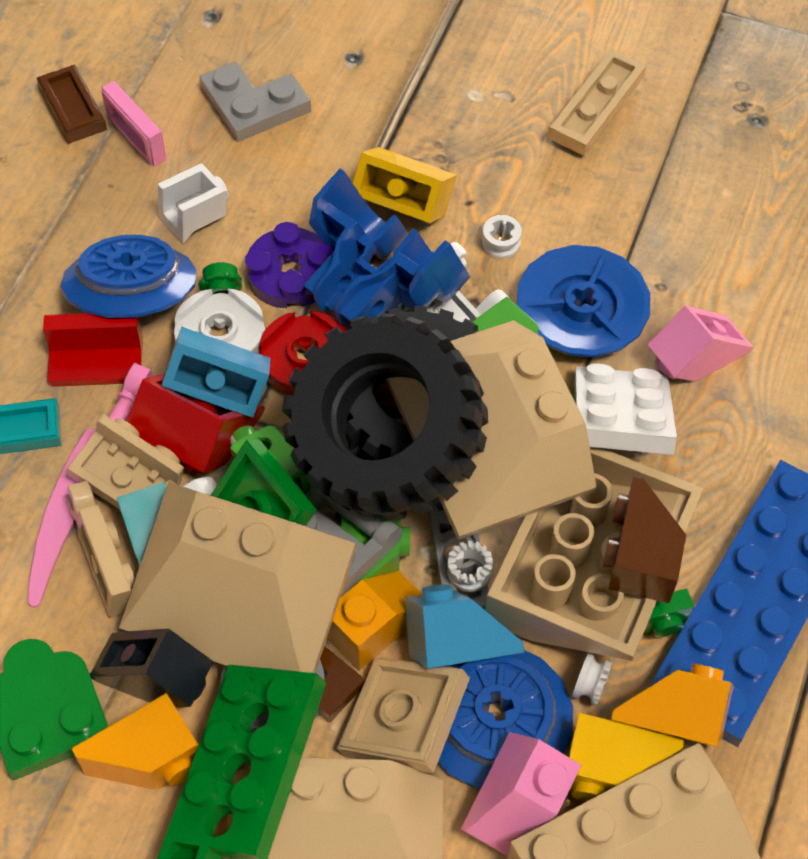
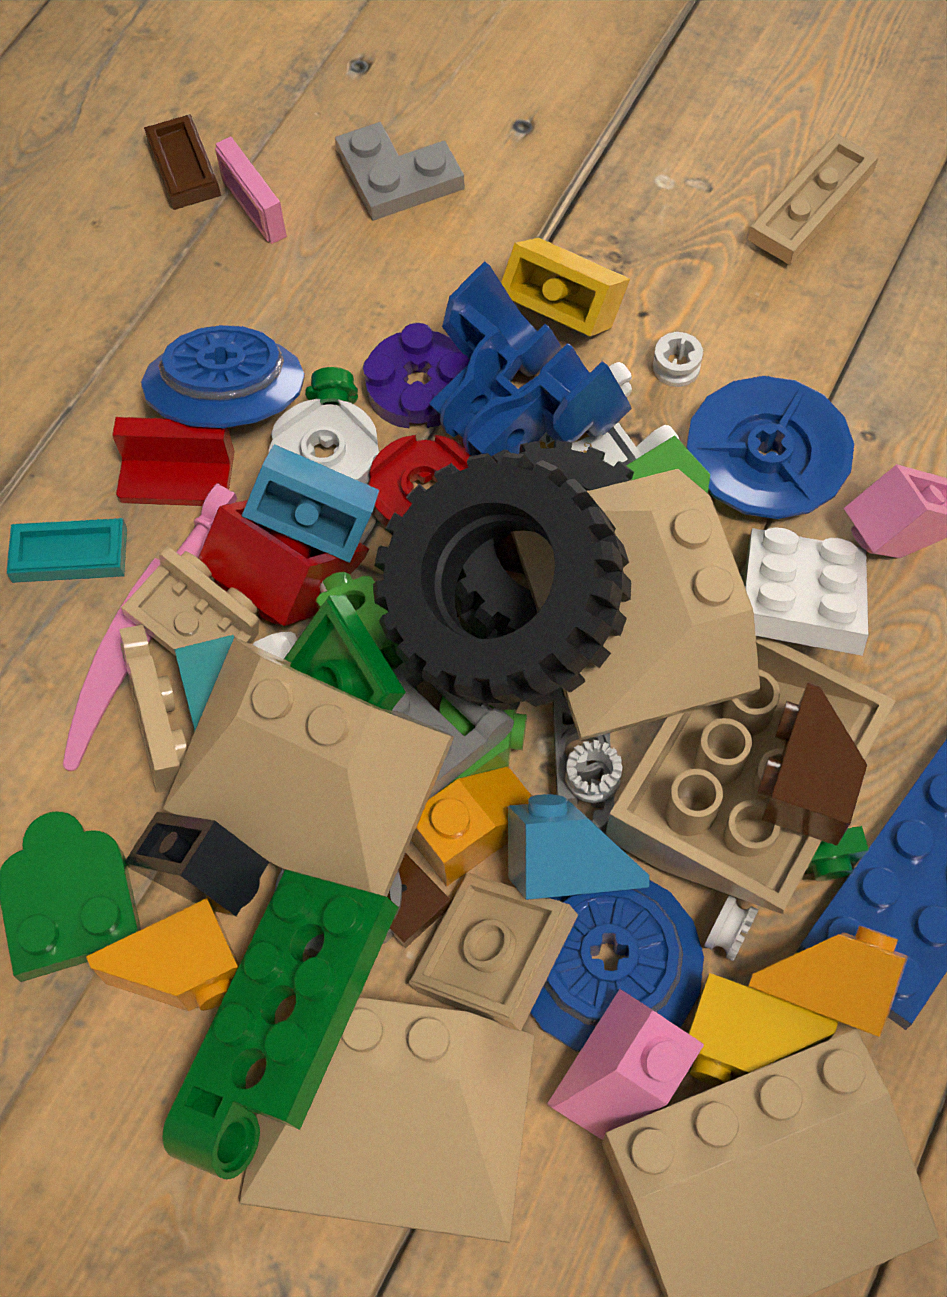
camera: 10 degrees right, 5 degrees up
white window [157,163,229,244] -> none

